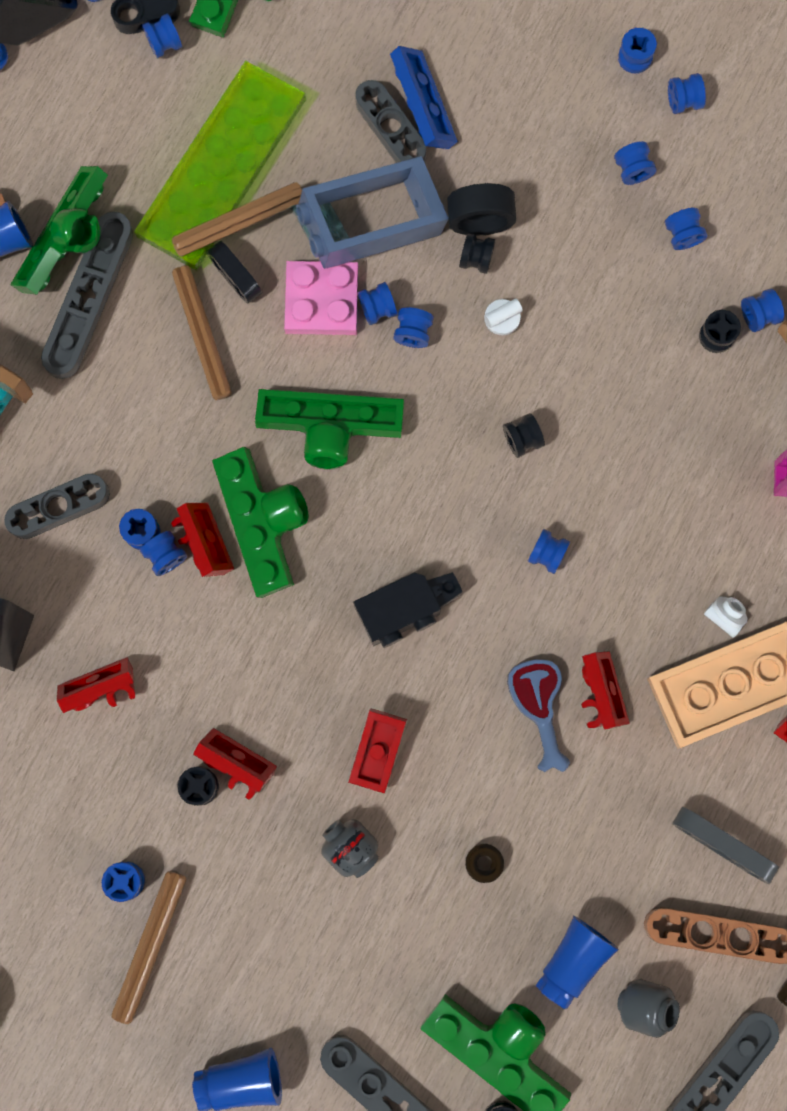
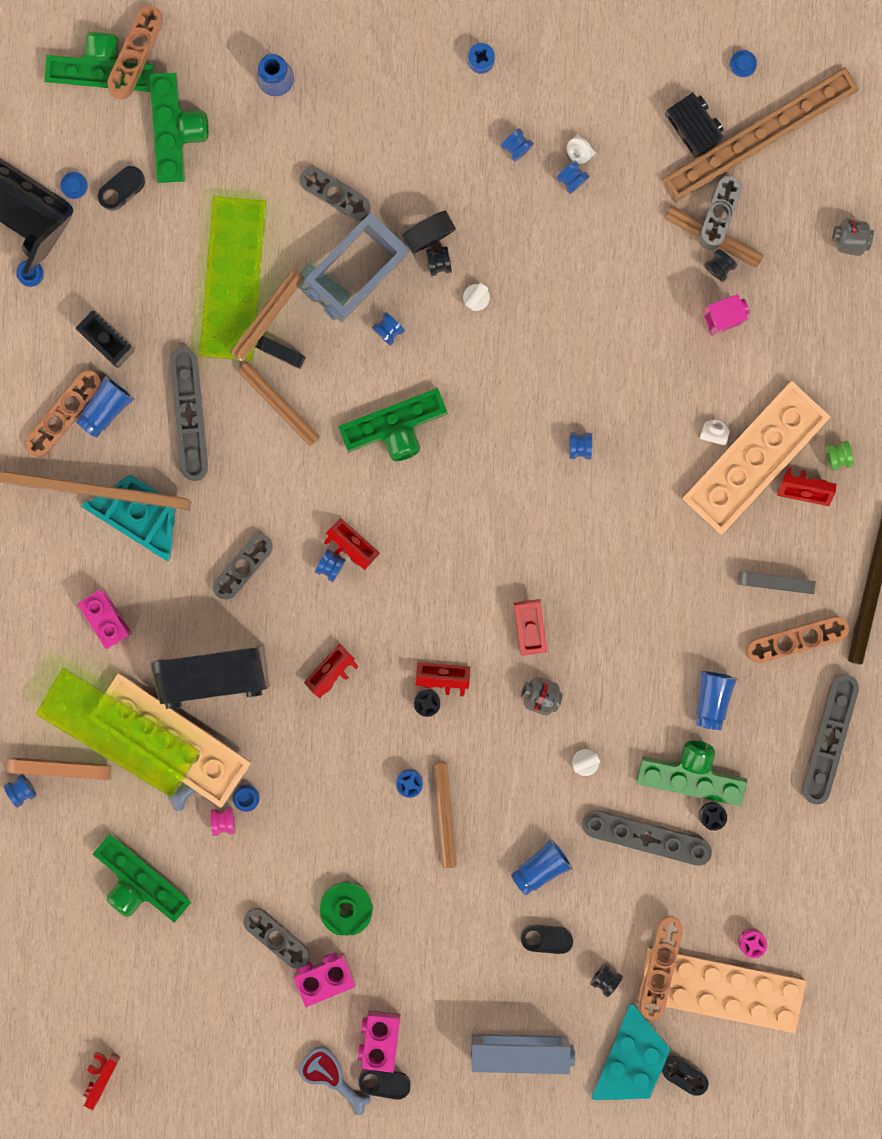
camera: 25 degrees left, 10 degrees up
green plate [10,166,108,295] -> none
blue wheel [119,509,161,550] -> none
blue wheel [142,14,182,59] -> none
green plate [212,447,309,598] -> none
bright pink plate [284,261,358,335] -> none
black hinge [353,572,463,648] -> none
blue plate [390,46,458,149] -> none
blue wheel [393,307,434,348] -> none
dark brown plate [465,844,504,883] -> none
black wheel [503,413,545,458] -> none
sand blue piece [507,660,570,772] -> none
red plate [581,651,630,730] -> none
dark grey head [617,979,680,1038] -> none
blue wheel [668,73,706,114] -> none
black wheel [699,309,741,353] -> none
blue wheel [741,288,785,332] -> none
none -> black brick [75,311,135,368]
none -> white plate [567,134,596,164]
none -> white plate [572,749,600,776]

